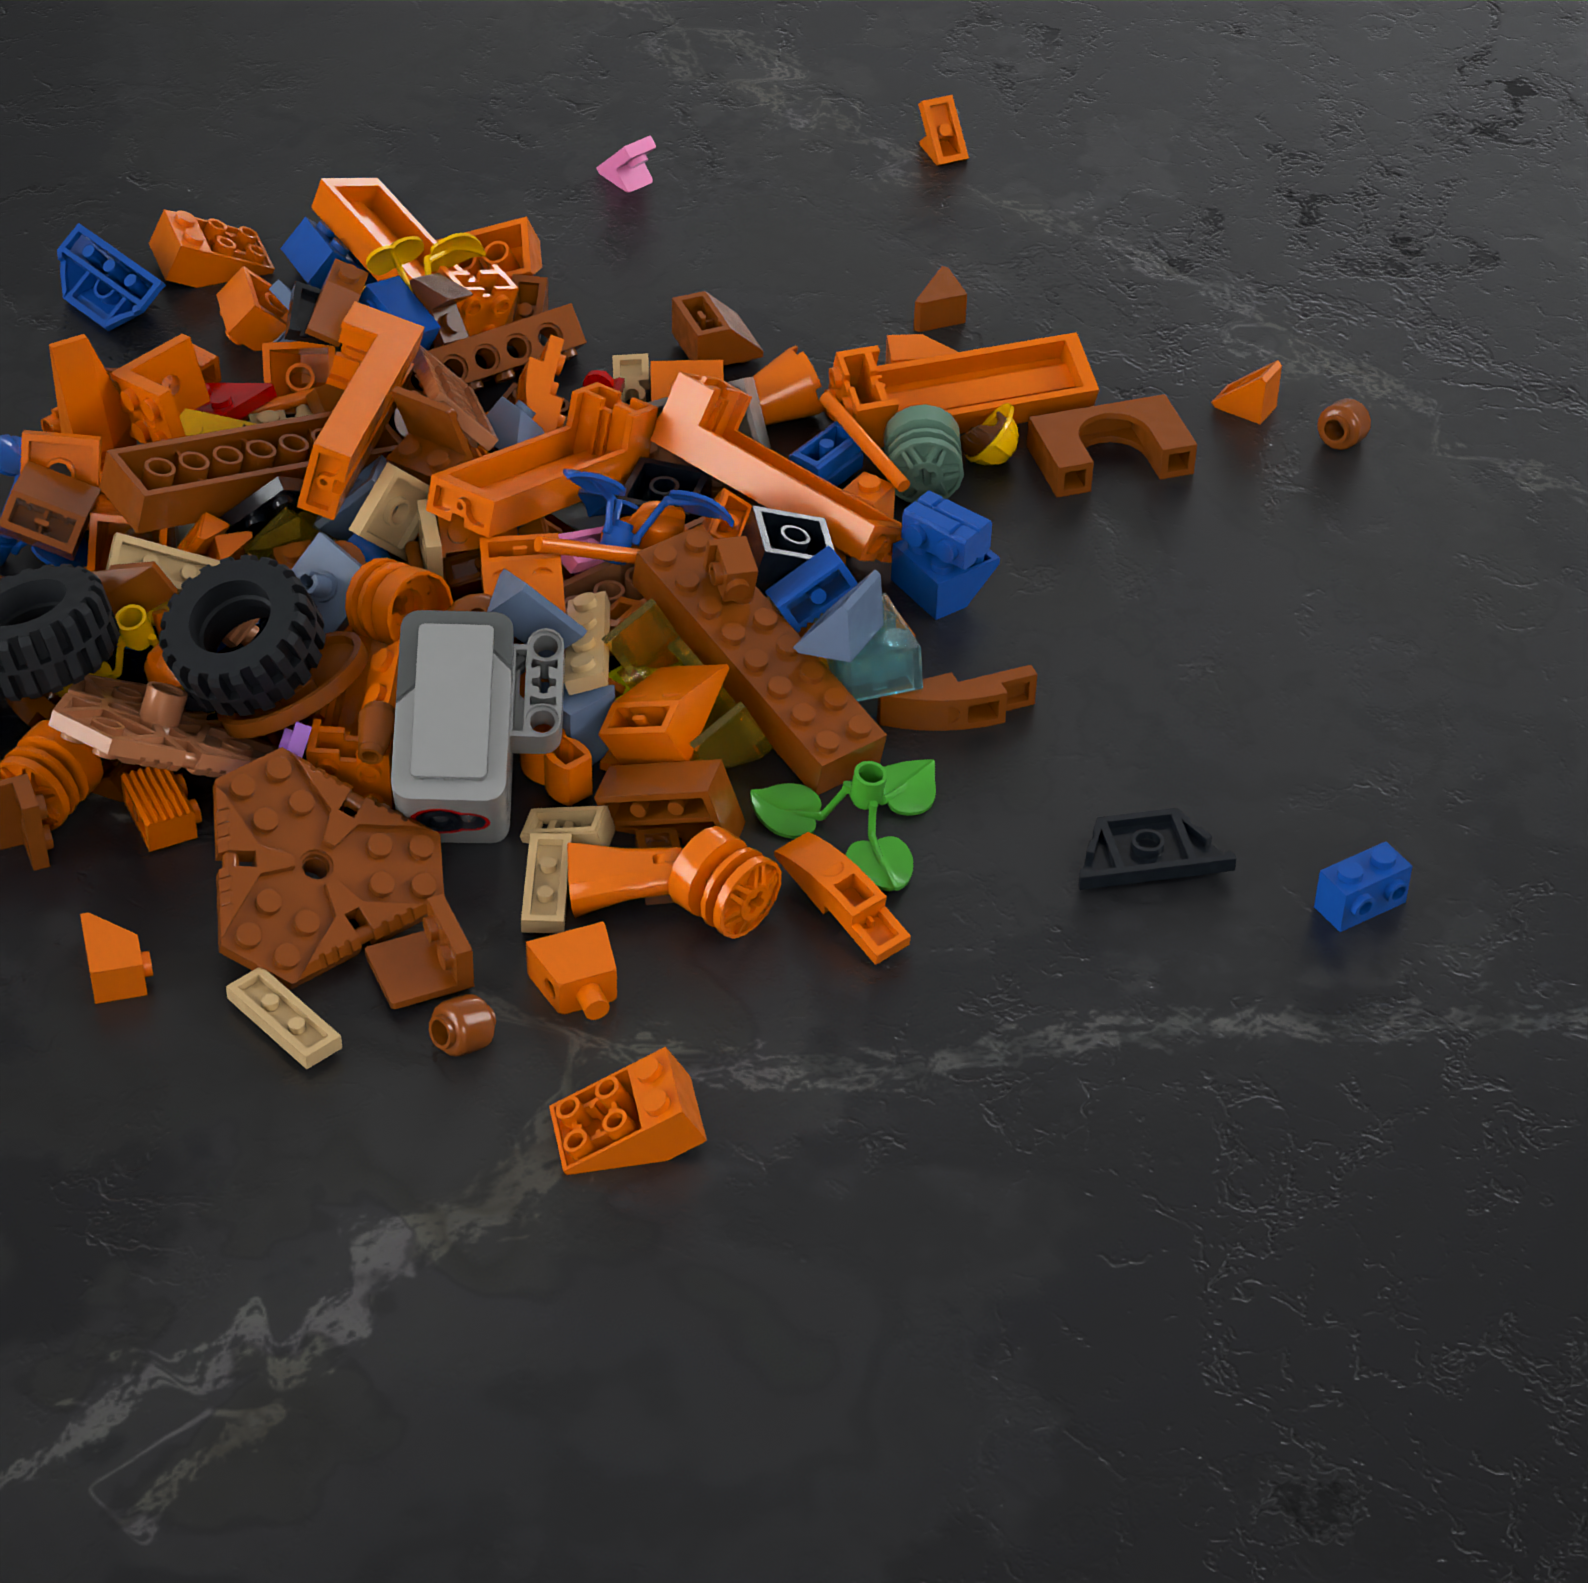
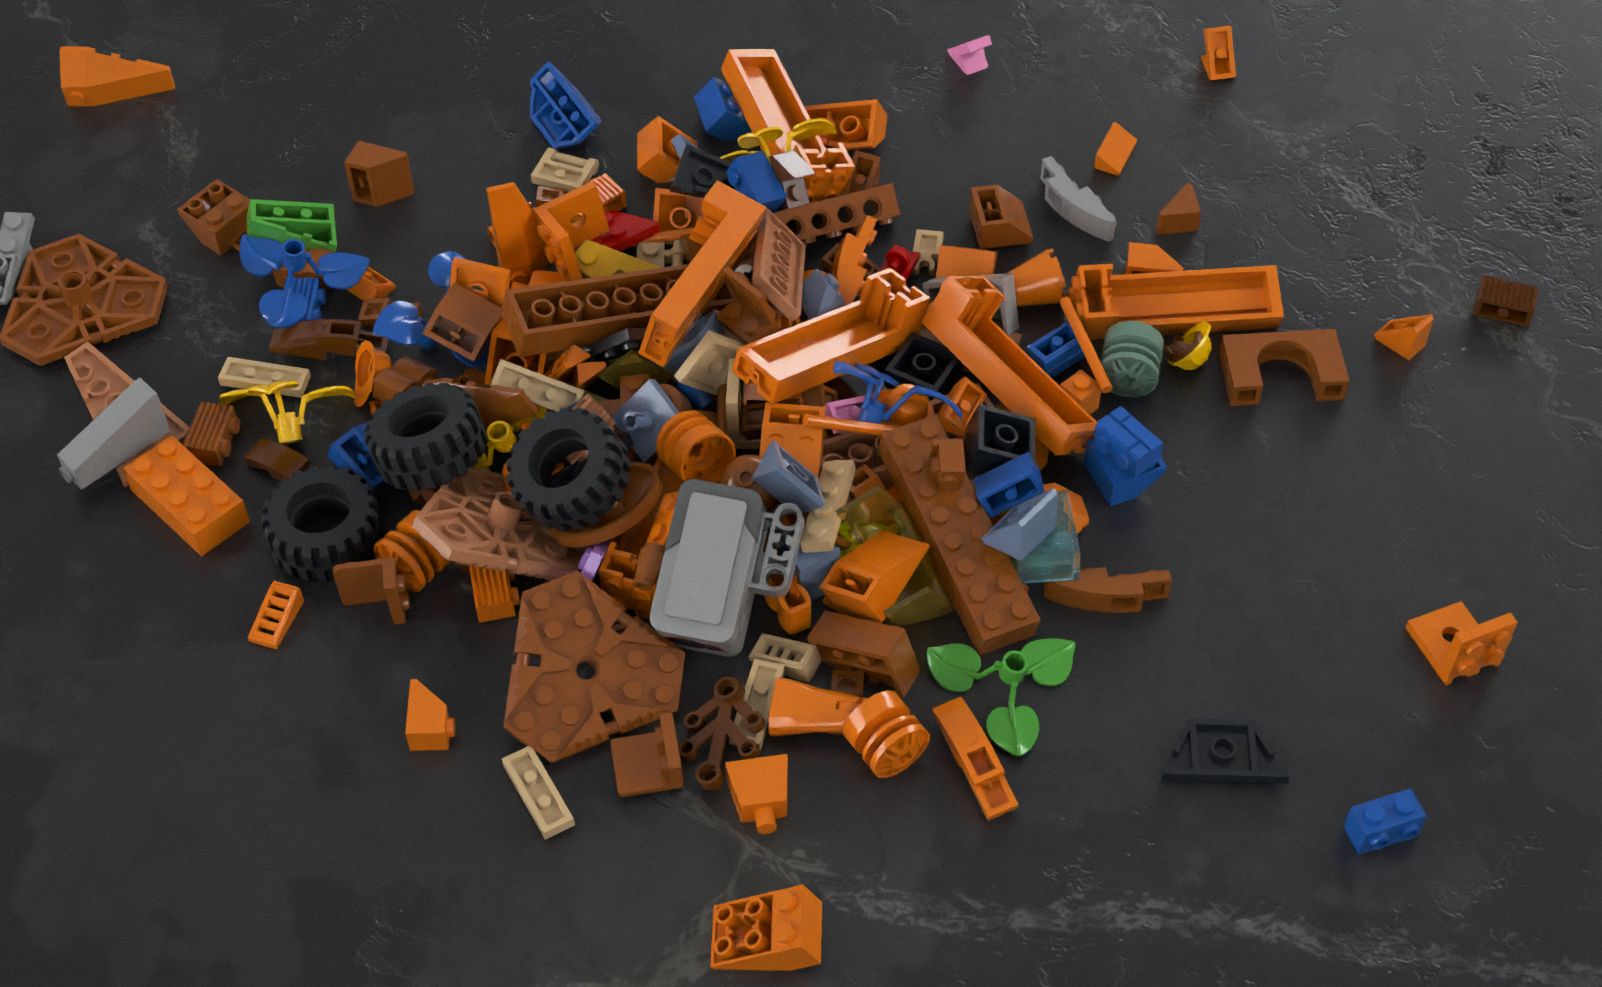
camera: 15 degrees right, 10 degrees up
orange slope [149,209,275,288] -> none
dark orange slope [305,258,369,347] -> none
dark orange head [429,994,496,1056] -> none
dark orange head [1317,398,1371,450] -> none
none -> tan plate [531,147,599,192]
none -> reddish brown plant [678,676,765,791]
none -> light grey slope [1040,156,1117,242]
none -> orange slope [1094,122,1137,176]
none -> orange bracket [1405,601,1518,685]
none -> reddish brown brick [1472,275,1539,327]

